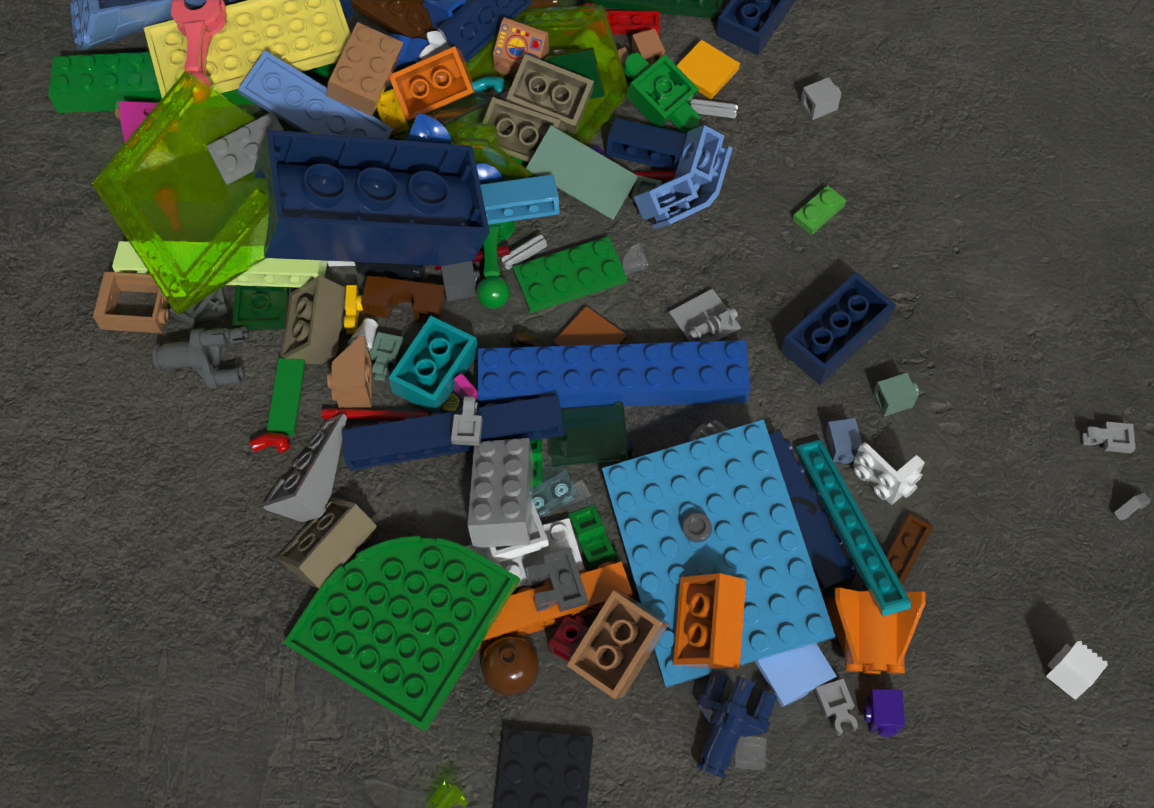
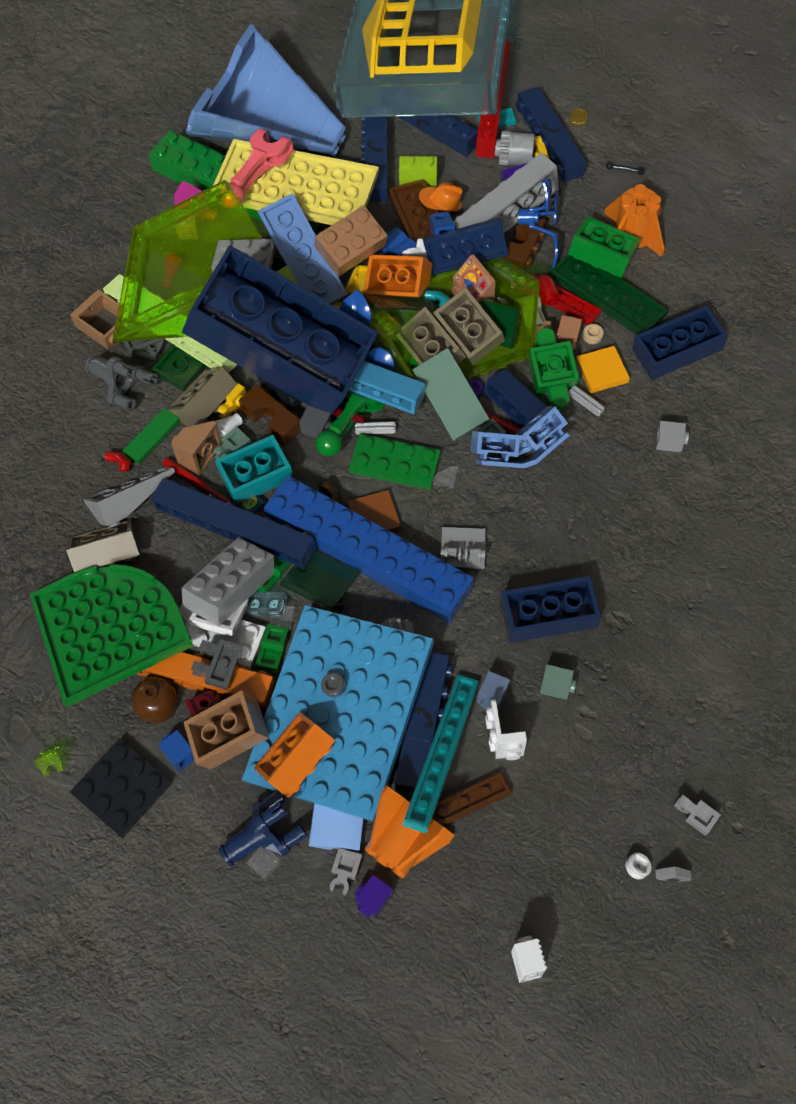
camera: 35 degrees right, 0 degrees up
light grey plate [451,397,483,446] -> none
dark pink tile [454,374,478,403] -> none
bright green plate [793,185,846,235] -> none
none -> blue brick [158,730,194,772]
none -> tan tile [583,324,604,344]
none -> white tile [625,853,652,879]

